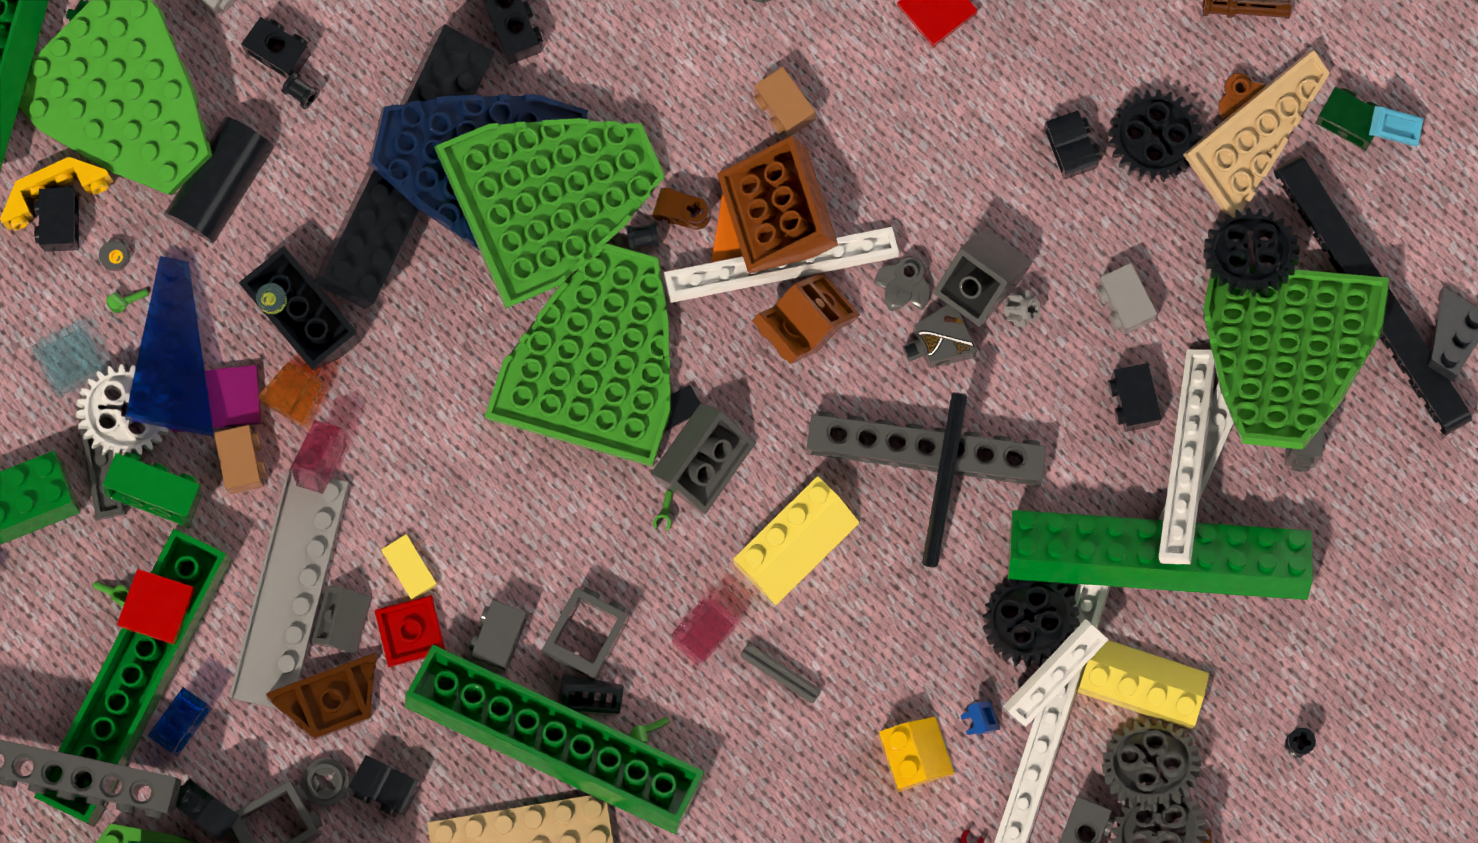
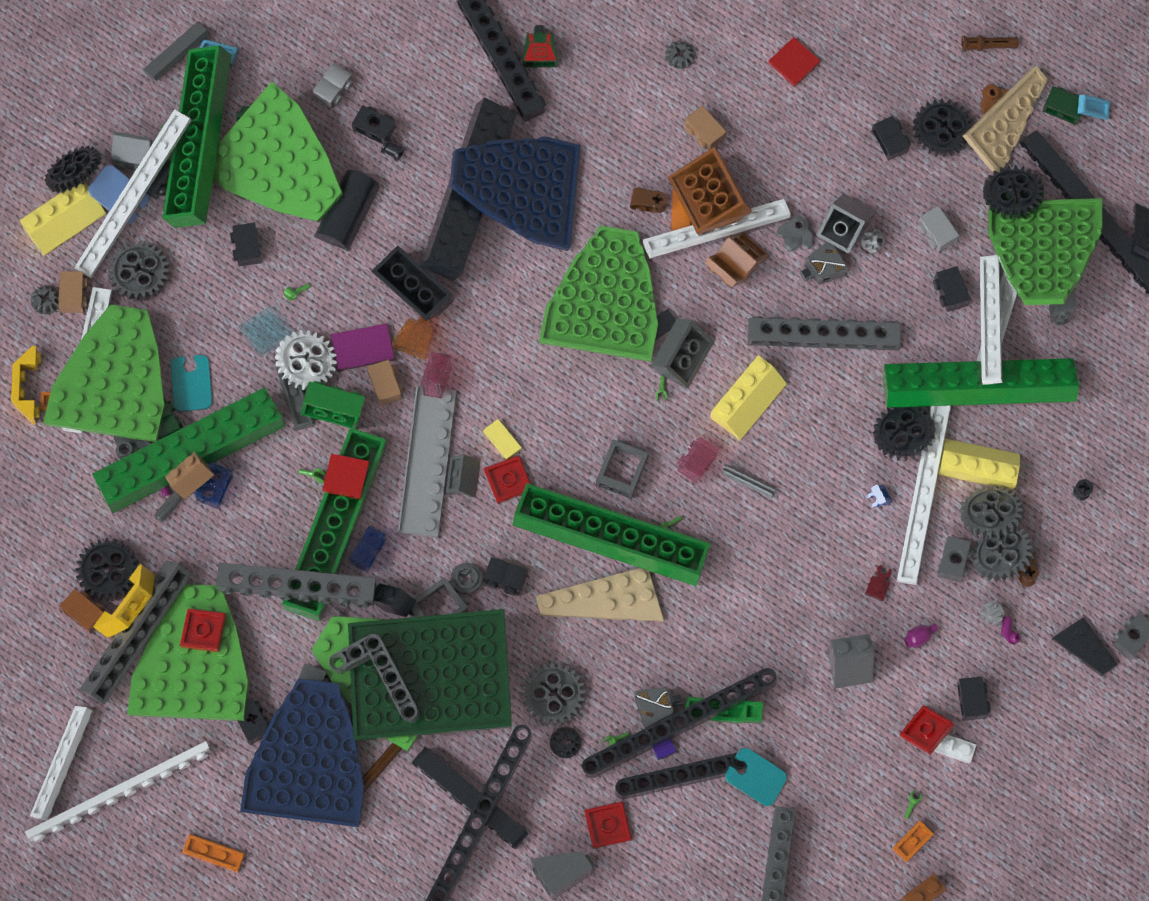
camera: 15 degrees left, 5 degrees down
yellow slope [0,157,114,231] -> none
dark grey tile [99,241,130,271] -> none
clear blue wing [125,256,214,436] -> none
clear light blue tile [256,283,287,314] -> none
reddish brown wing [266,653,376,741] -> none
bright green wing [434,118,665,309] -> none
dark grey brick [469,600,528,671] -> none
black slope [559,675,624,714] -> none
black bush [626,221,659,251] -> none
yellow slope [878,717,955,793] -> none
black axle [922,392,967,568] -> none
white plate [1003,619,1109,727] -> none

